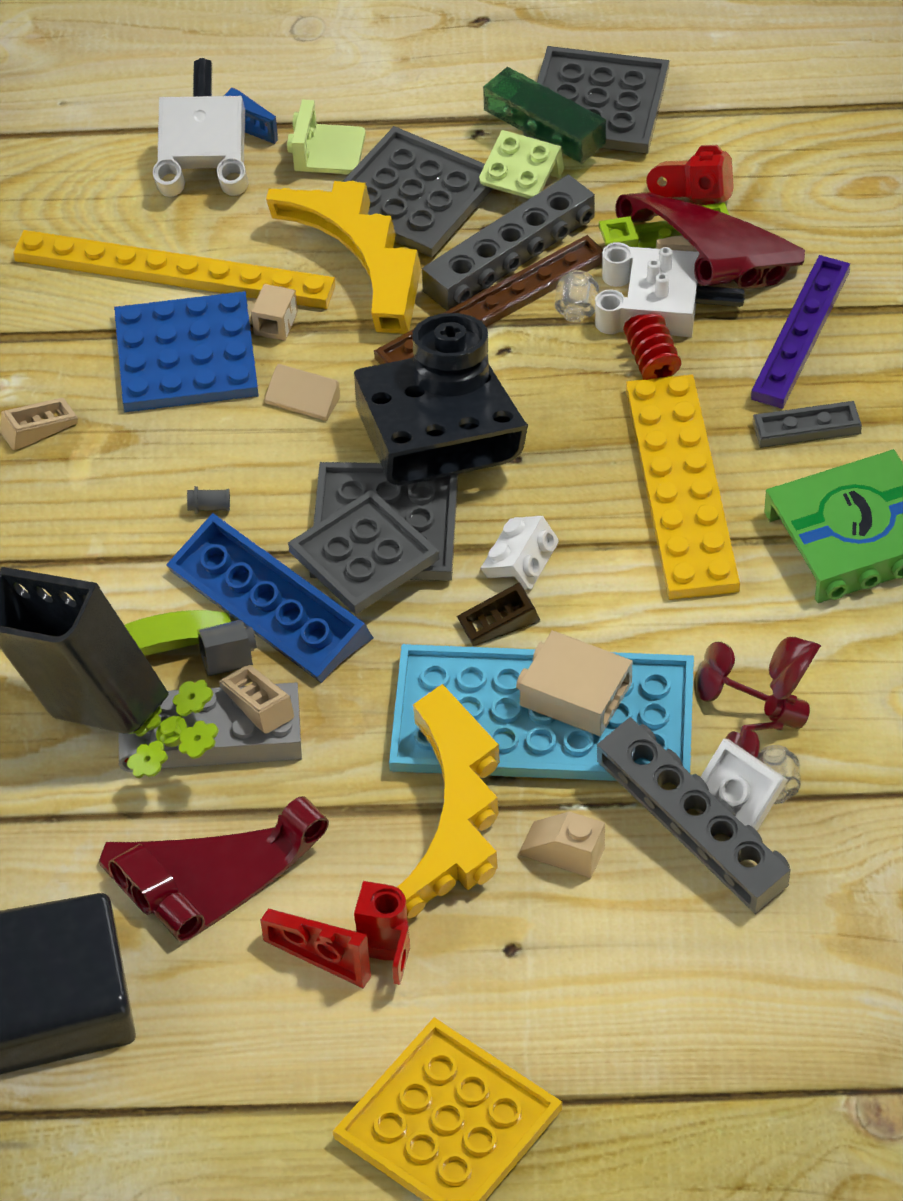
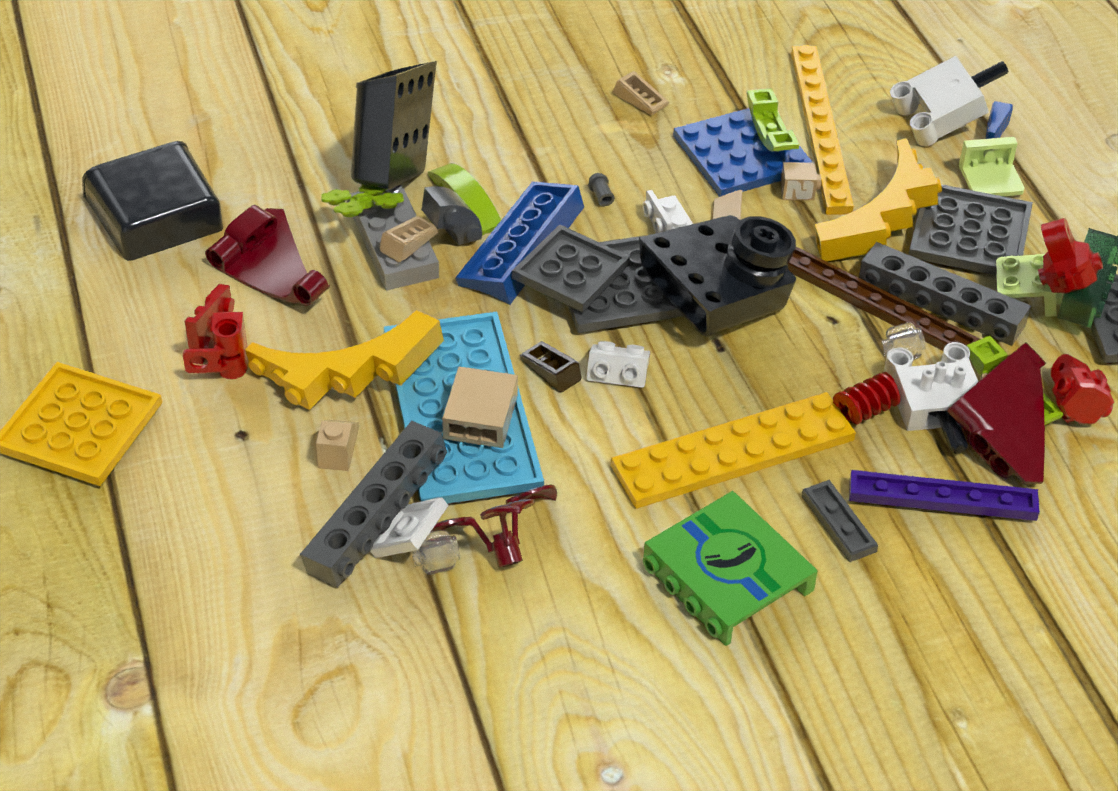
camera: 70 degrees right, 5 degrees down
none -> white bracket [643,190,693,233]
none -> lime slope [747,88,799,151]
none -> red piece [1038,218,1103,293]

